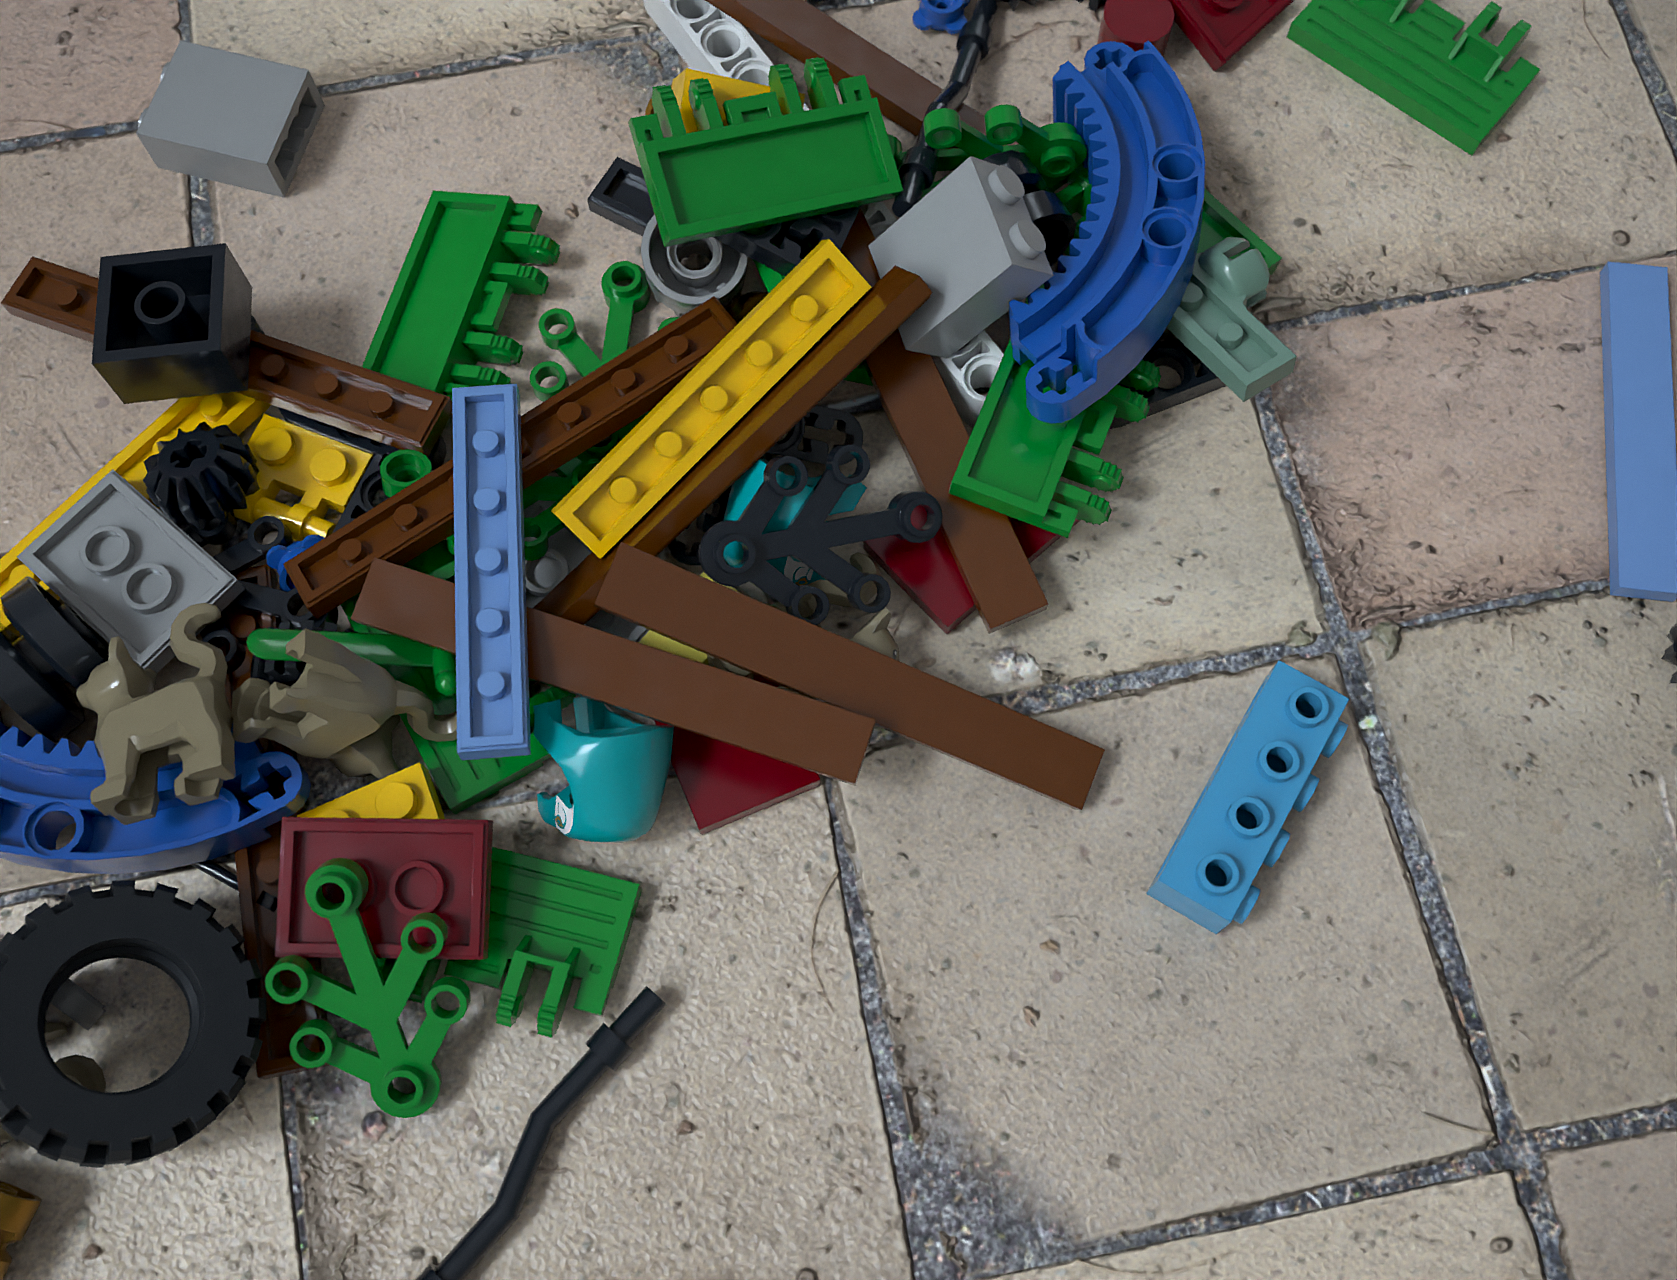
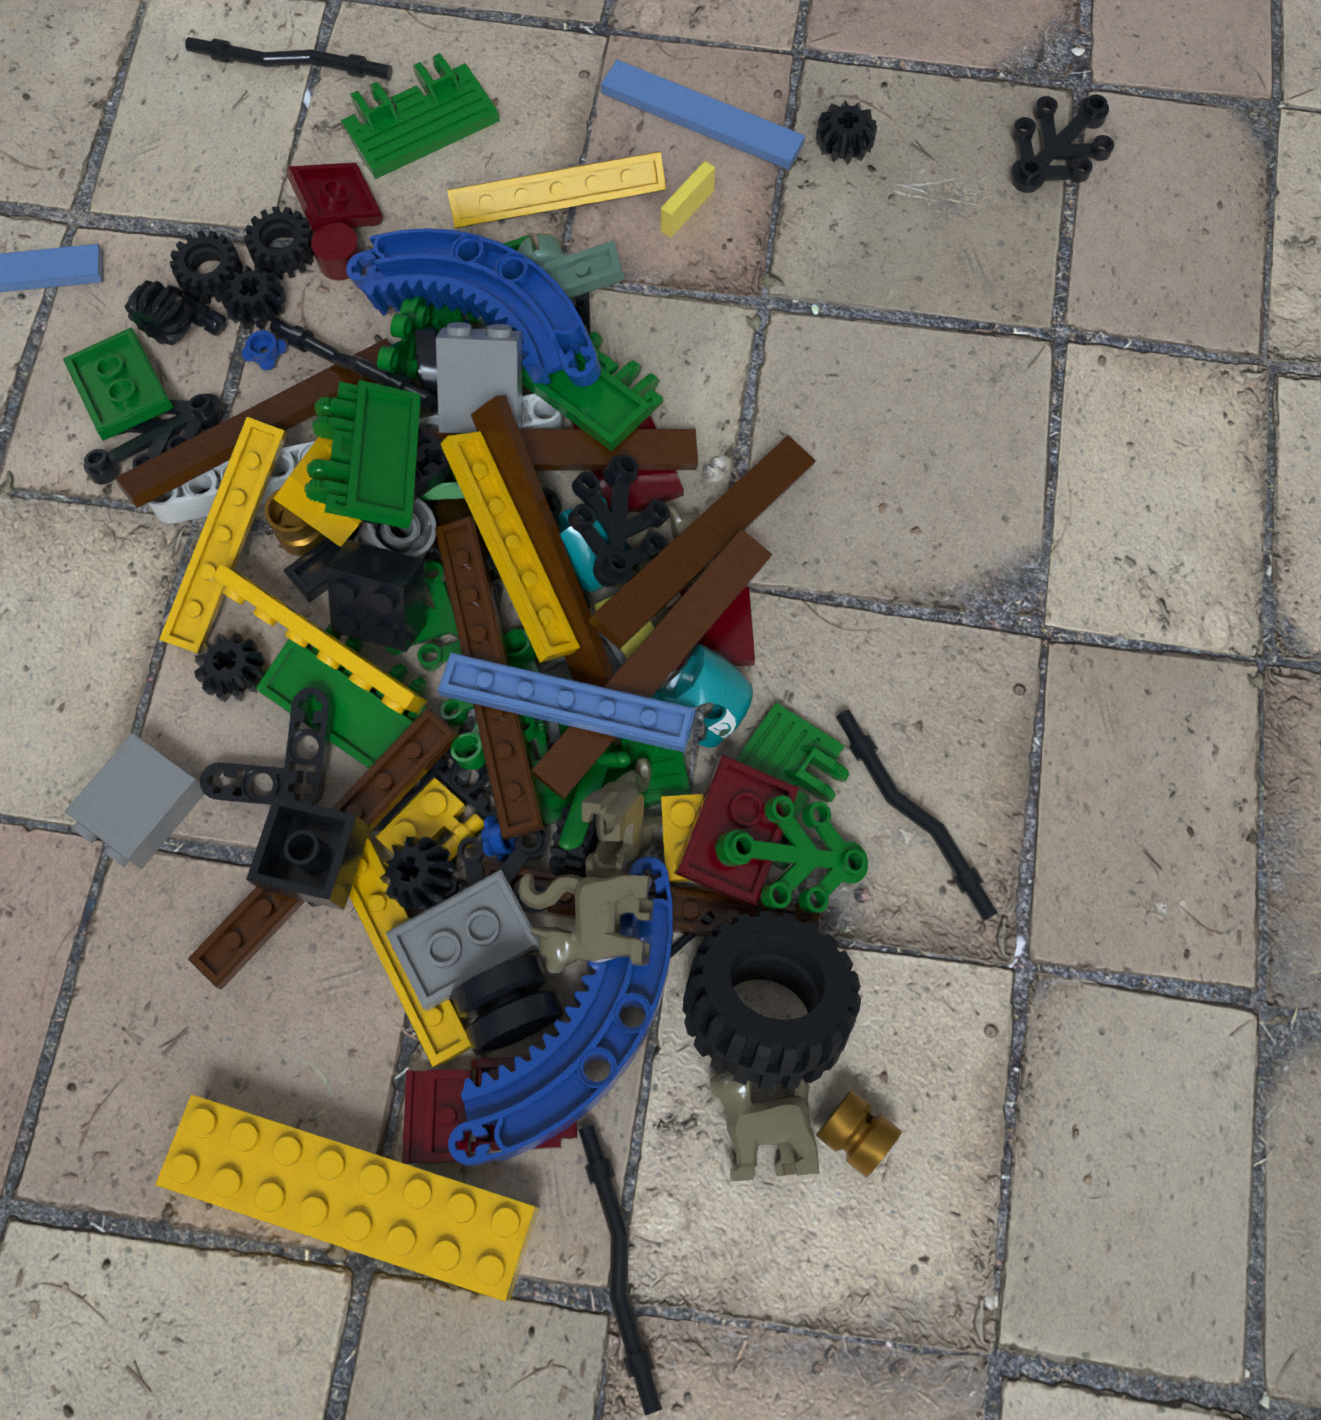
camera: 70 degrees left, 0 degrees up
dark azure brick [1146,660,1349,935] -> none
none -> yellow plate [159,417,287,655]
none -> black gear [194,632,266,703]
none -> black beam [200,687,333,805]
none -> yellow plate [212,564,428,714]
none -> black brick [326,540,426,652]
none -> yellow plate [447,151,666,228]
none -> light yellow tile [661,161,715,238]

